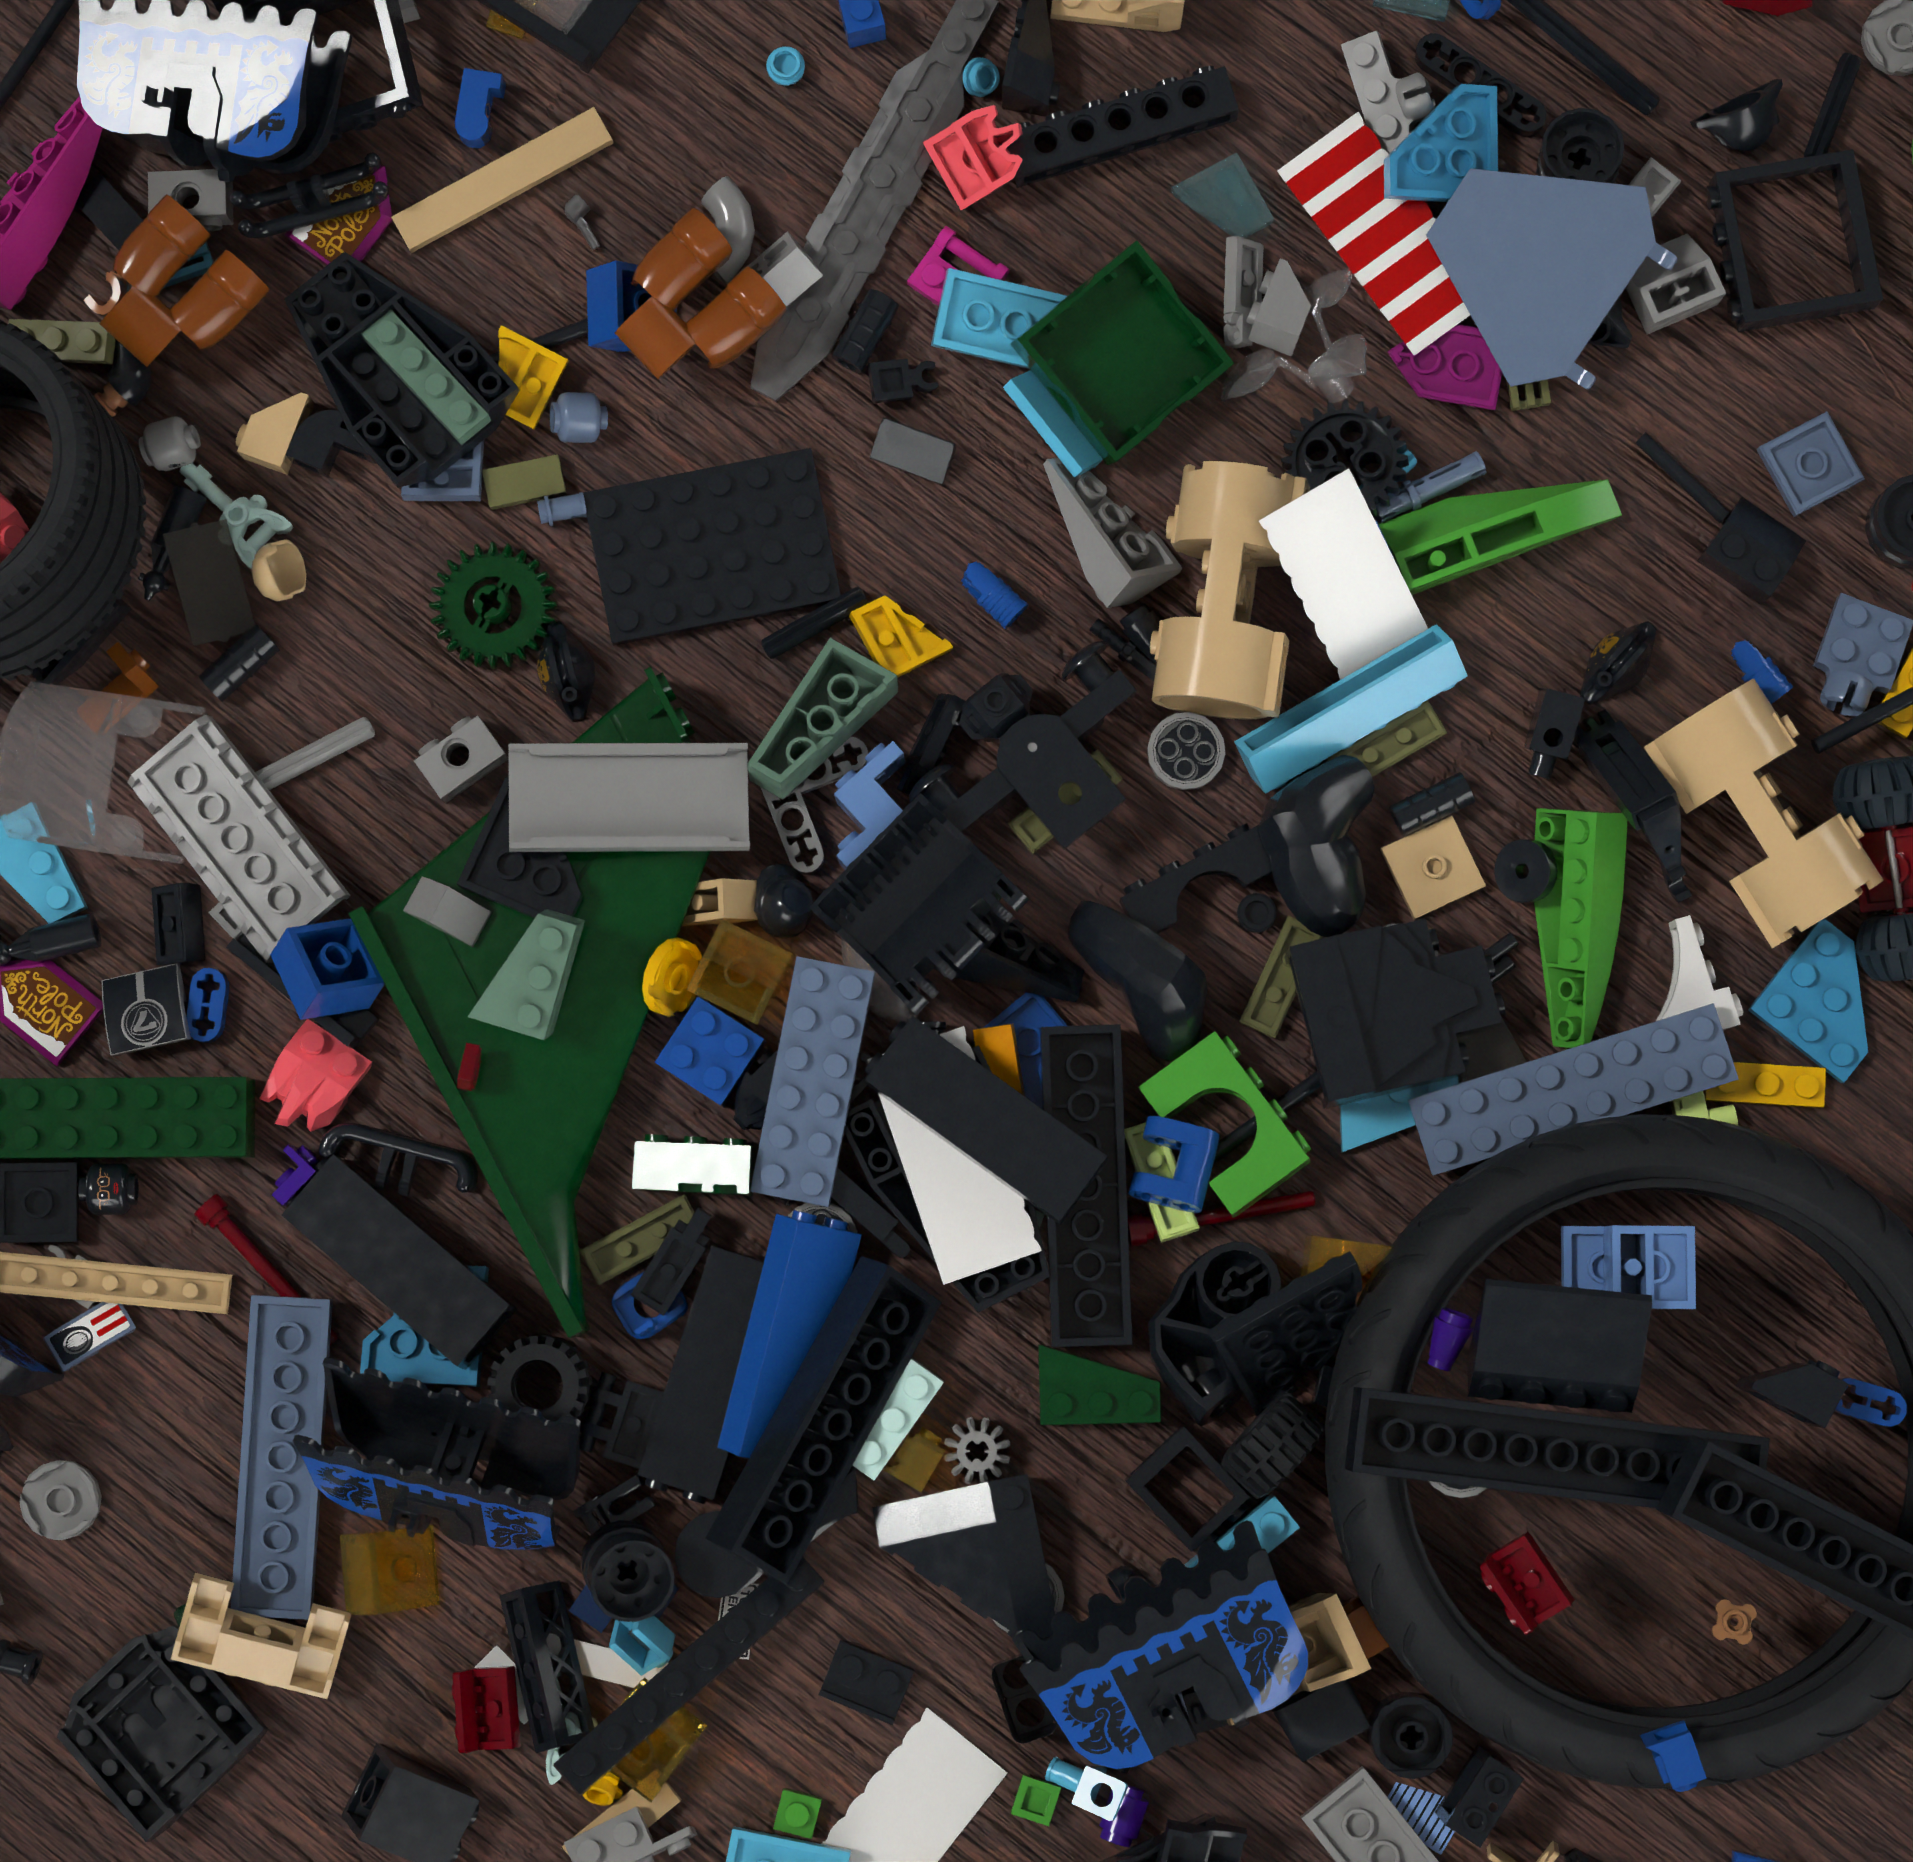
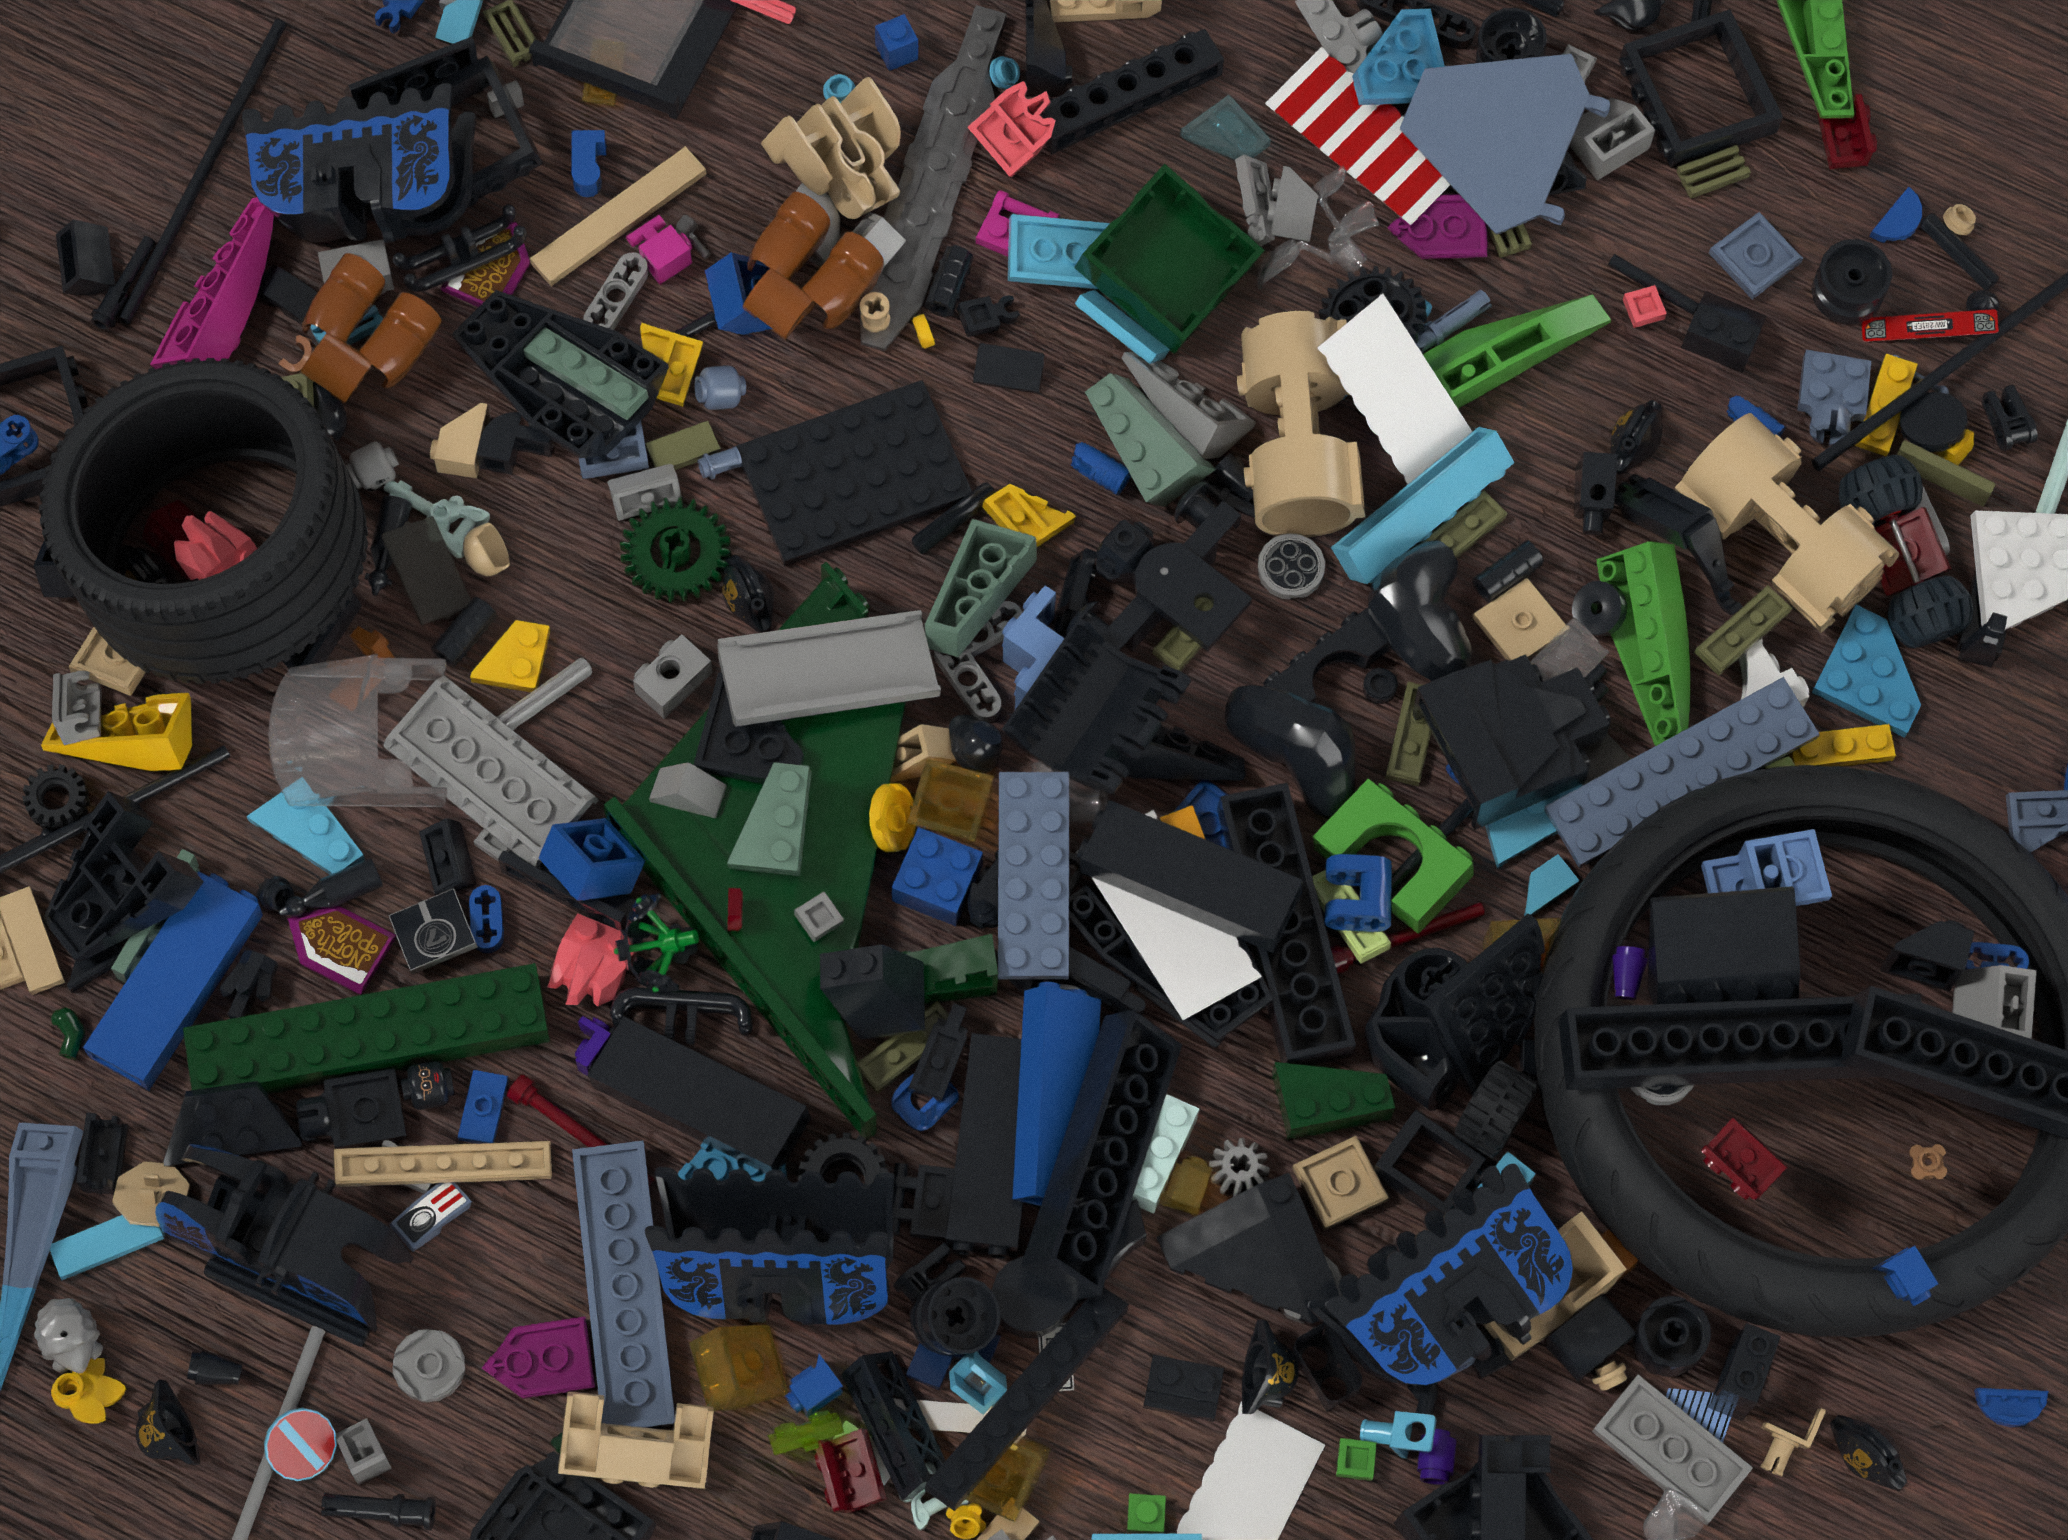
camera: 20 degrees left, 15 degrees down
none -> blue plate [458,1070,509,1144]
none -> yellow wing [470,620,550,692]
none -> magenta tile [482,1316,595,1399]
none -> light grey beam [584,252,648,330]
none -> light grey slope [608,464,683,521]
none -> plant [614,893,699,994]
none -> dark pink brick [626,215,693,285]
none -> tan piece [761,77,901,219]
none -> clear neon green plate [767,1410,844,1455]
none -> blue window [785,1354,843,1418]
none -> light grey plate [794,892,844,942]
none -> black slope [820,944,925,1040]
none -> tan bush [860,292,890,333]
none -> yellow tile [912,314,935,349]
none -> sand green wedge [1085,373,1216,507]
none -> black hat [1242,1319,1299,1414]
none -> tan plate [1292,1136,1388,1230]
none -> medium azure tile [1524,854,1579,916]
none -> clear plate [1530,617,1609,682]
none -> tan plate [1592,1360,1627,1391]
none -> coral plate [1622,285,1667,328]
none -> olive tile [1676,145,1751,199]
none -> olive tile [1694,585,1792,676]
none -> light grey slope [1952,965,2036,1039]

